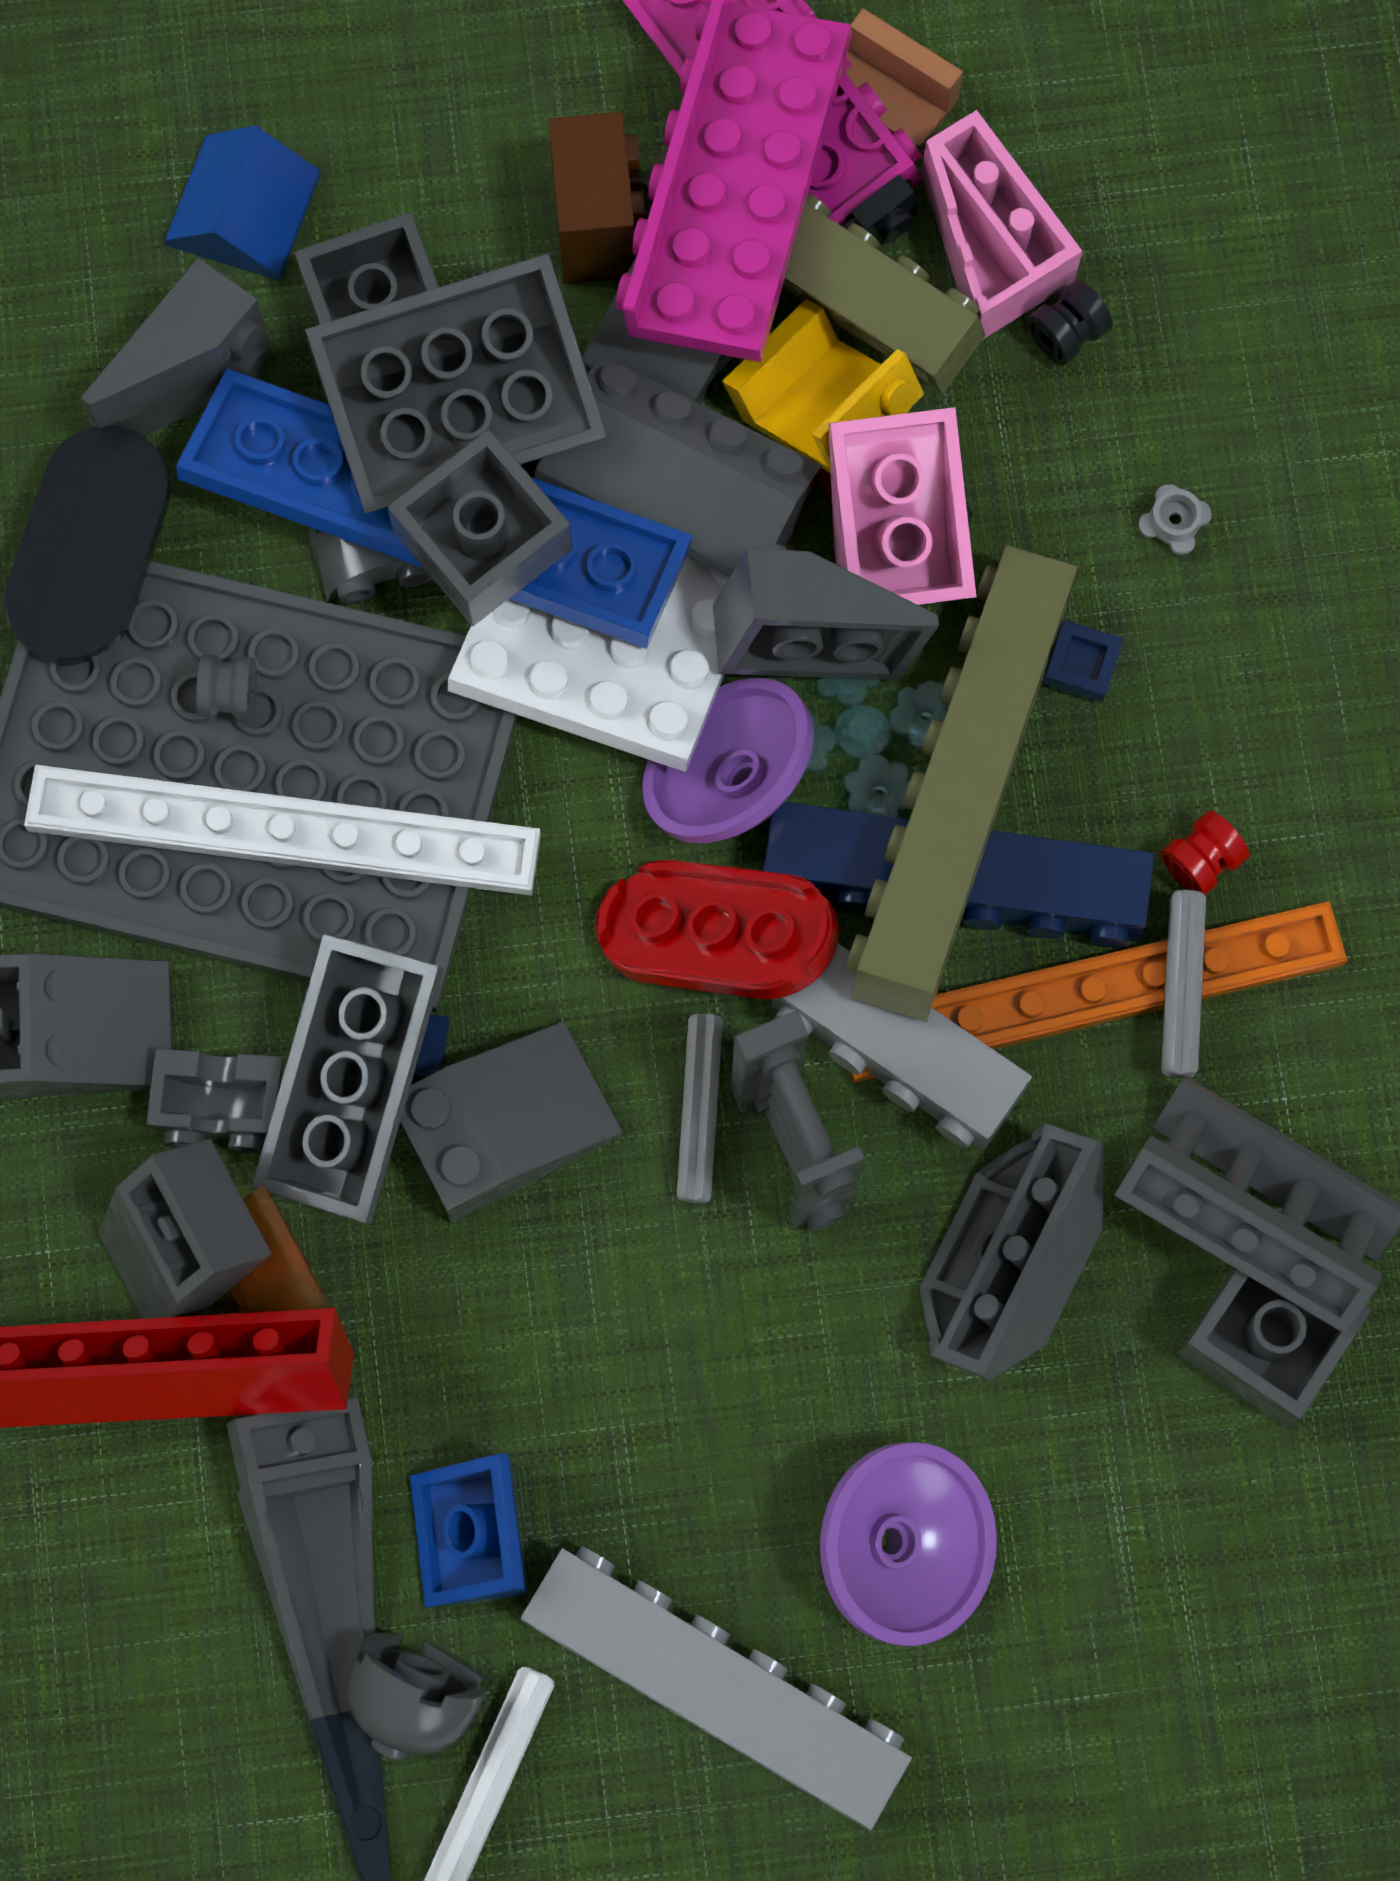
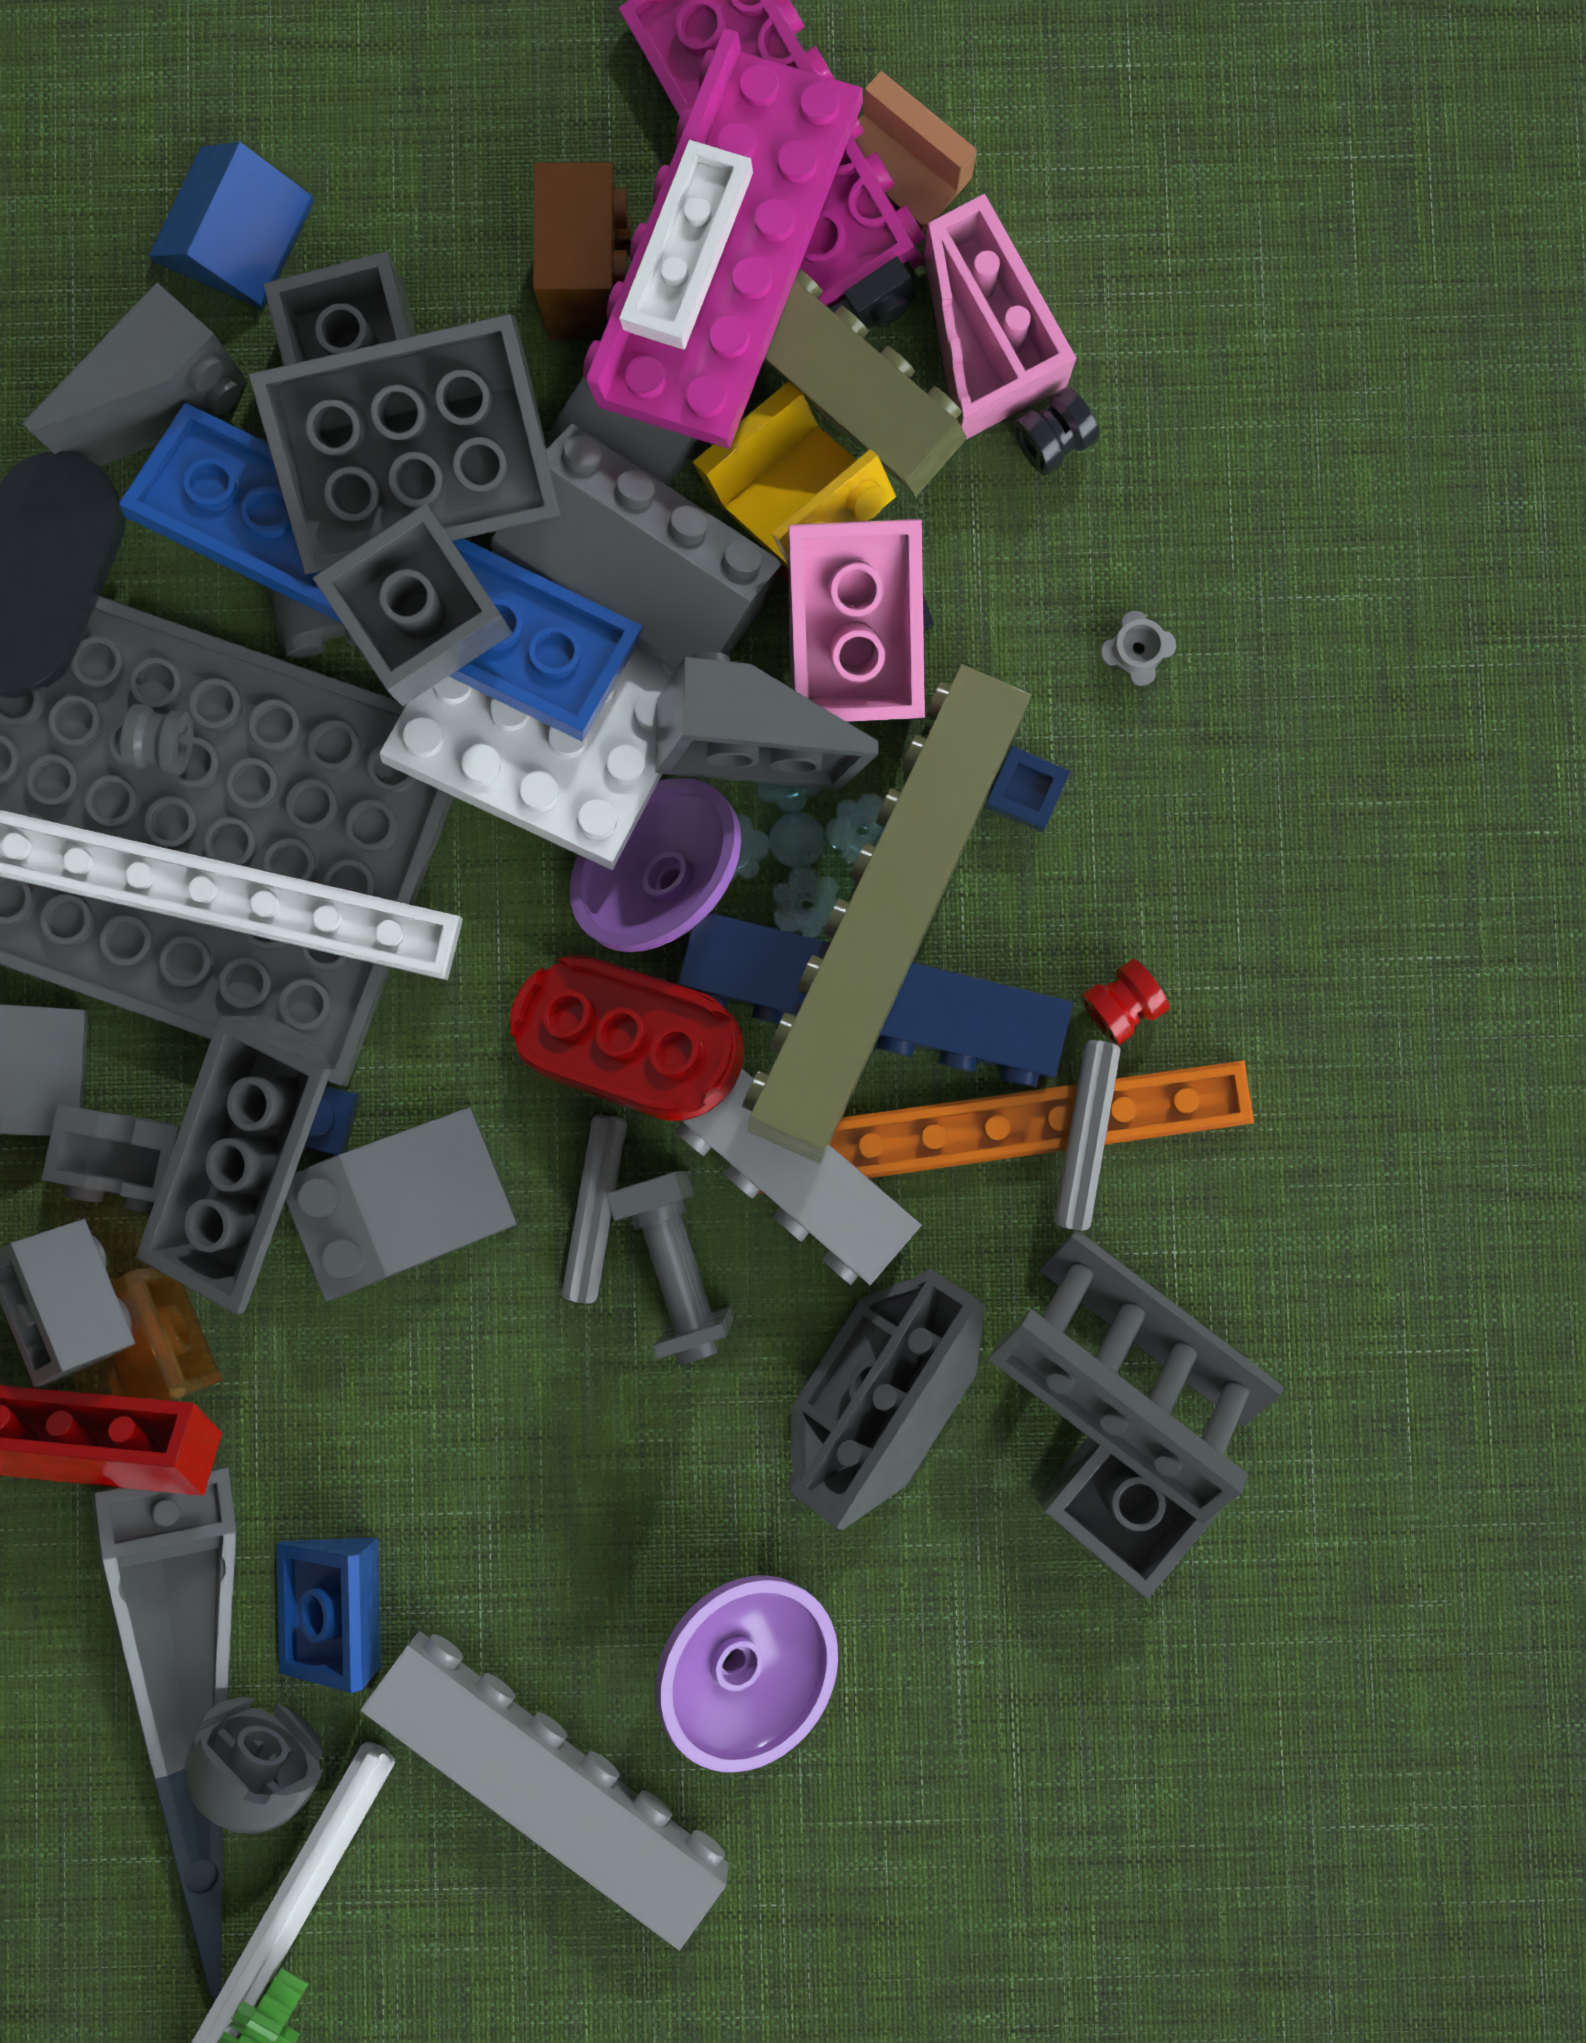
camera: 10 degrees right, 10 degrees up
none -> white plate [619,140,753,350]

